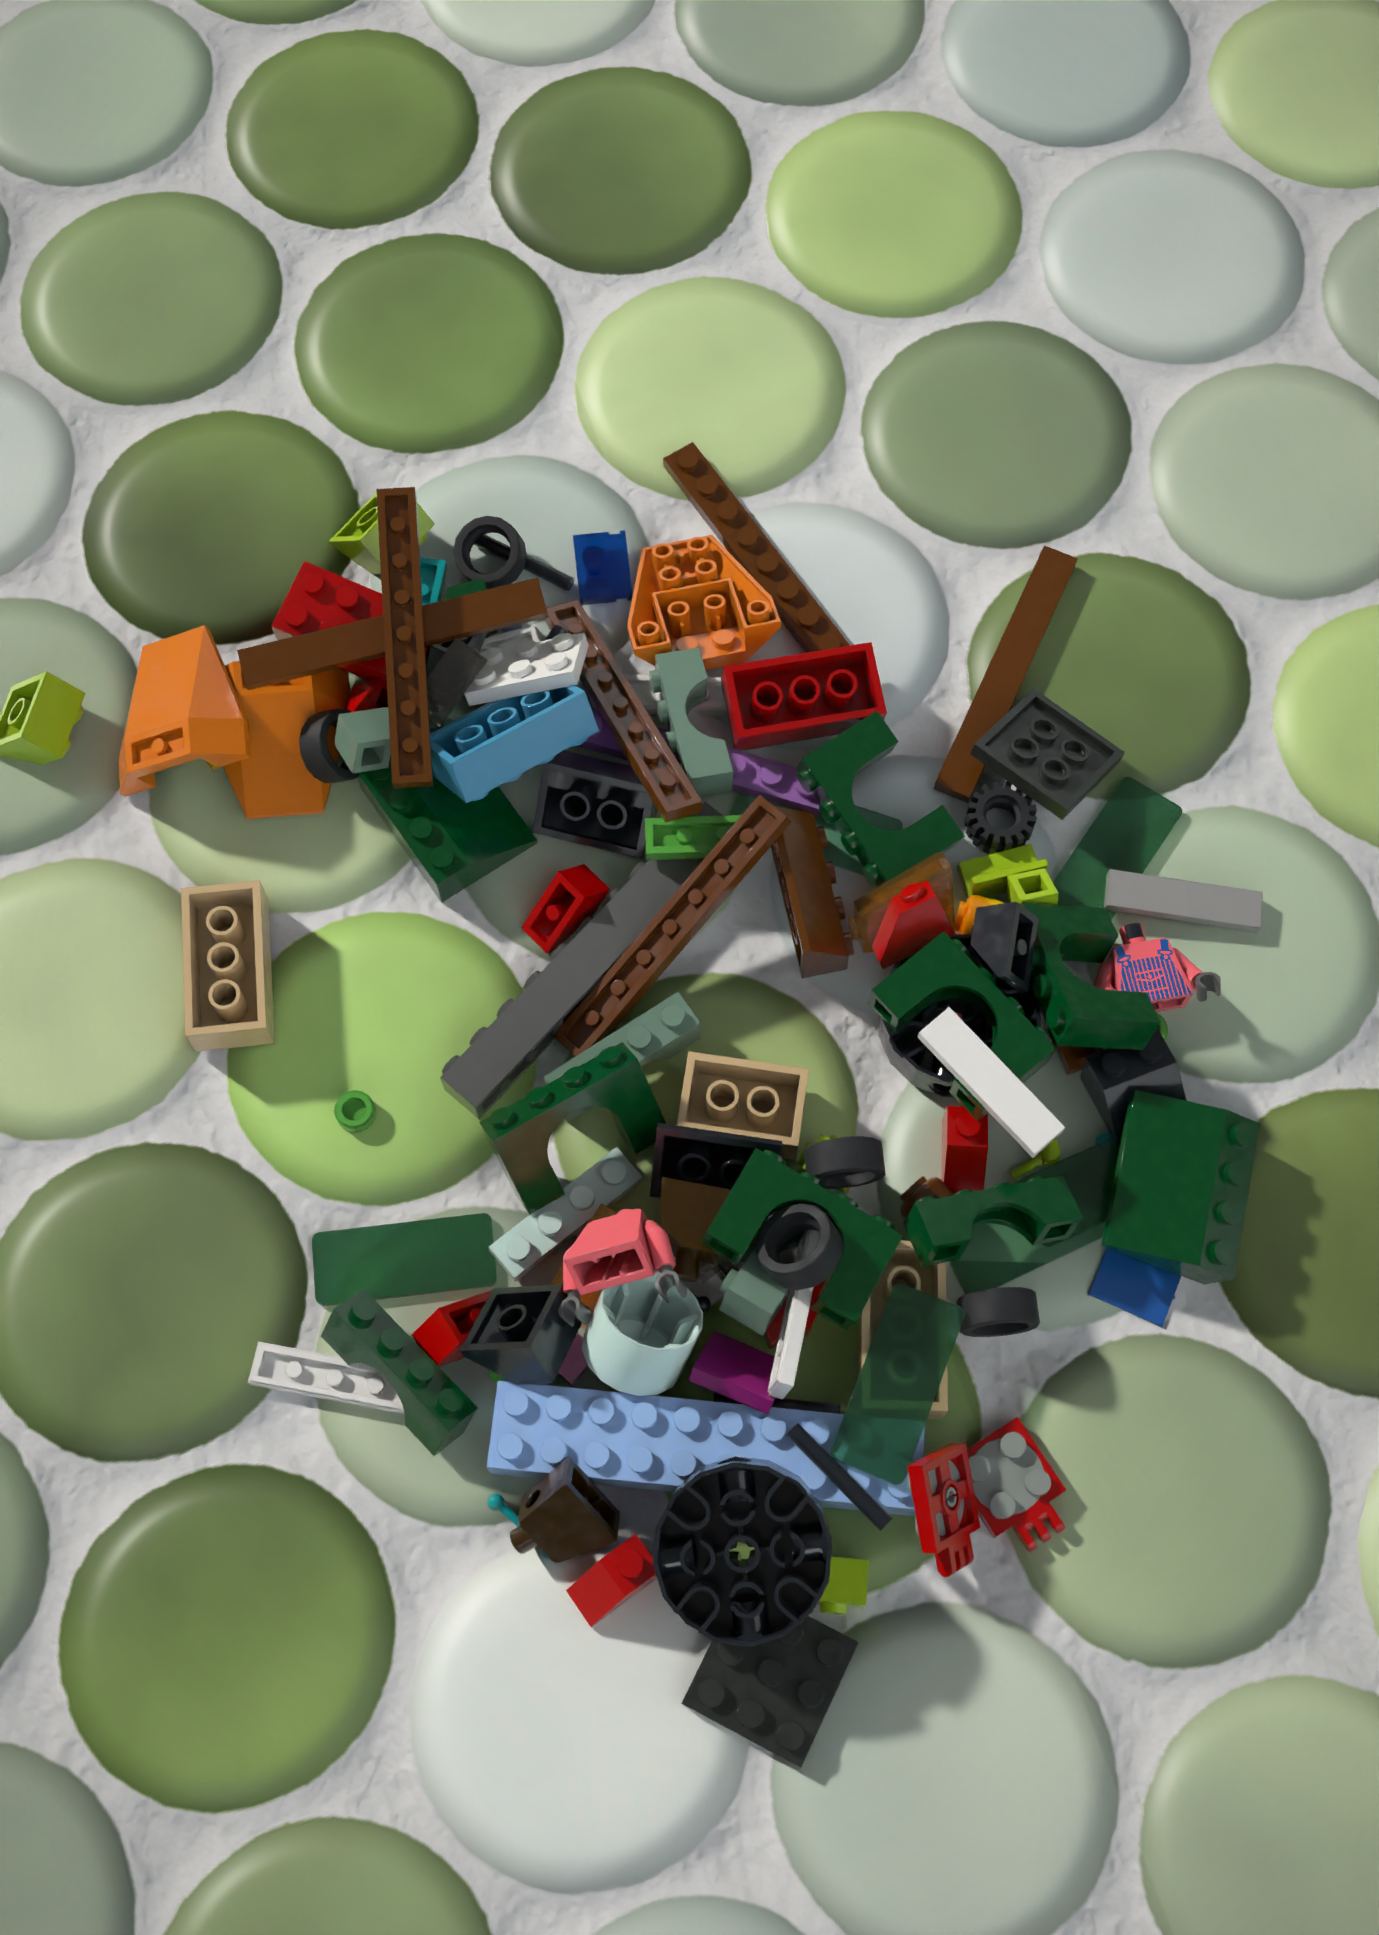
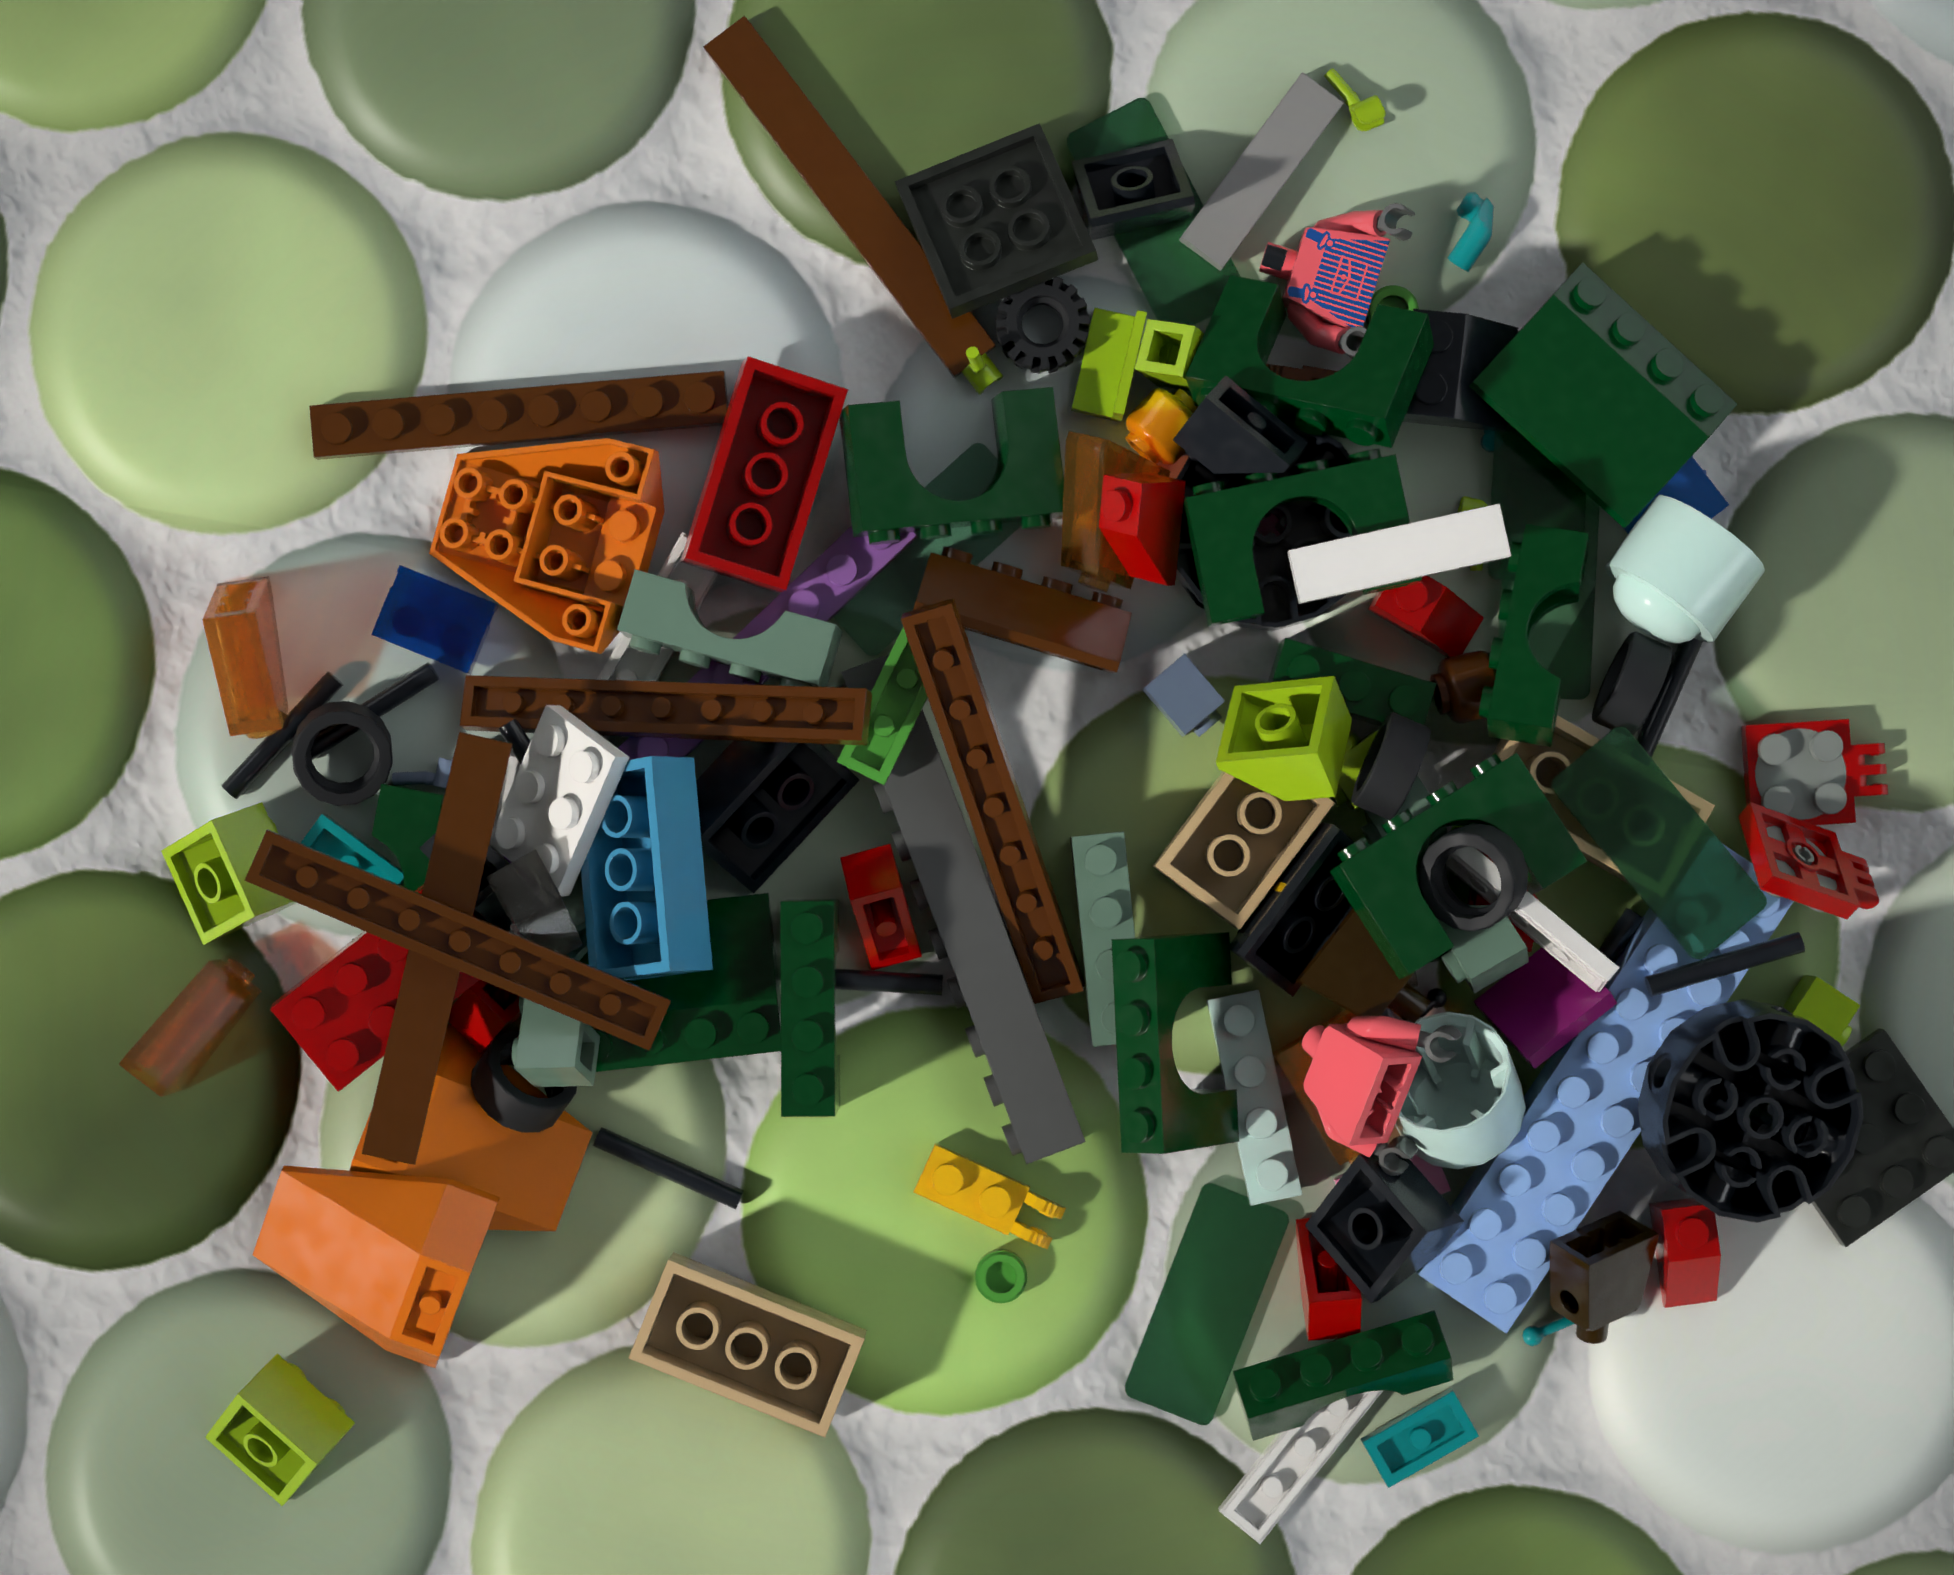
camera: 65 degrees left, 20 degrees up
none -> clear orange slope [119,958,262,1097]
none -> clear orange slope [202,576,289,739]
none -> black bar [221,671,343,799]
none -> black bar [593,1127,744,1210]
none -> dark green arch [780,899,840,1117]
none -> black bar [835,968,943,995]
none -> yellow hinge [913,1143,1066,1249]
none -> lime hand [962,346,1003,395]
none -> black slope [1071,139,1195,240]
none -> sand blue brick [1142,653,1225,737]
none -> lime slope [1216,676,1352,801]
none -> dark green brick [1268,638,1437,726]
none -> lime hand [1324,68,1386,131]
none -> teal plate [1360,1387,1479,1488]
none -> teal arm [1447,192,1494,272]
none -> light aqua piece [1604,495,1765,644]
none -> black bar [1630,638,1703,767]

